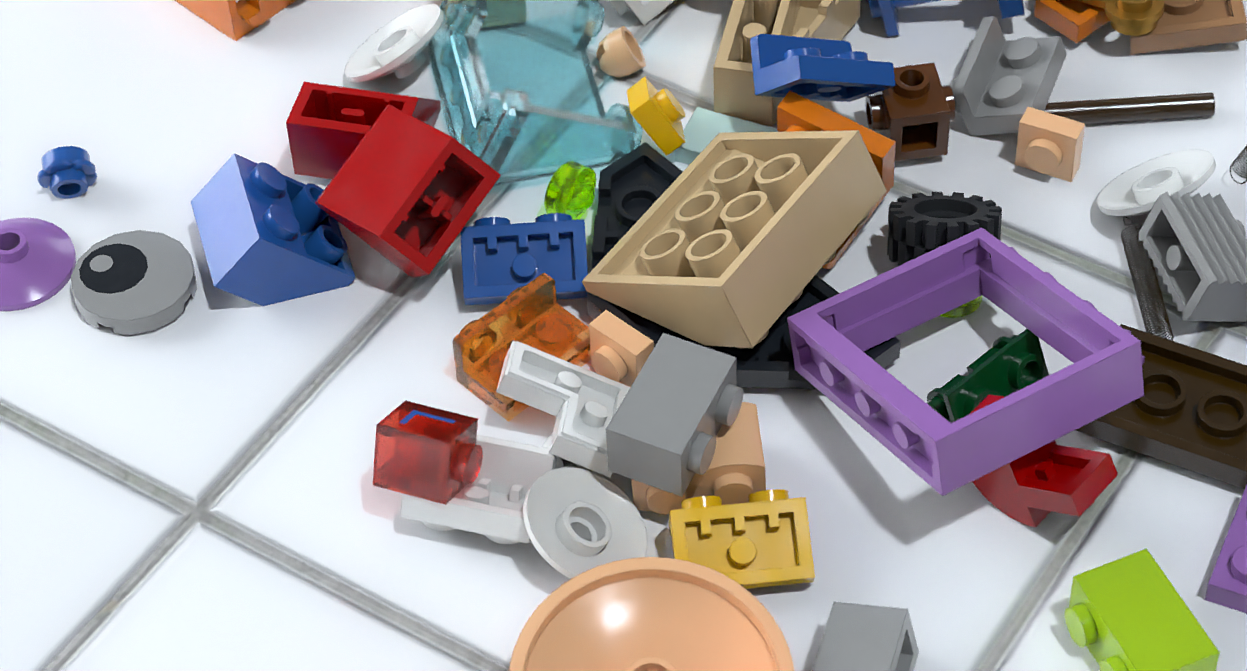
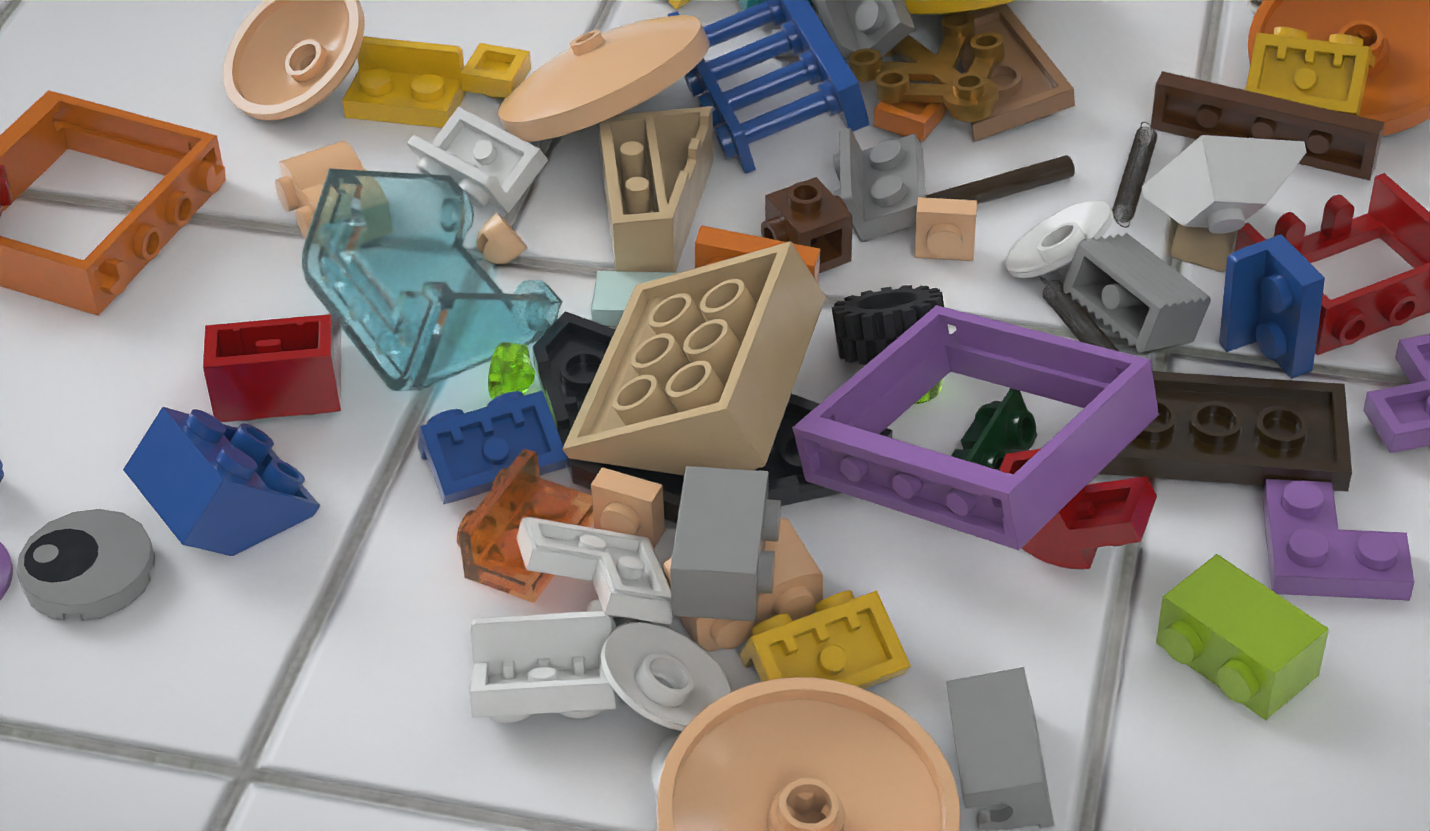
camera: 20 degrees left, 5 degrees down
red slope [315,105,501,278] -> none
white dish [344,4,444,82] -> none
clear red brick [373,400,483,505] -> none
yellow plate [627,76,686,156] -> none
blue bracket [750,34,895,102] -> none

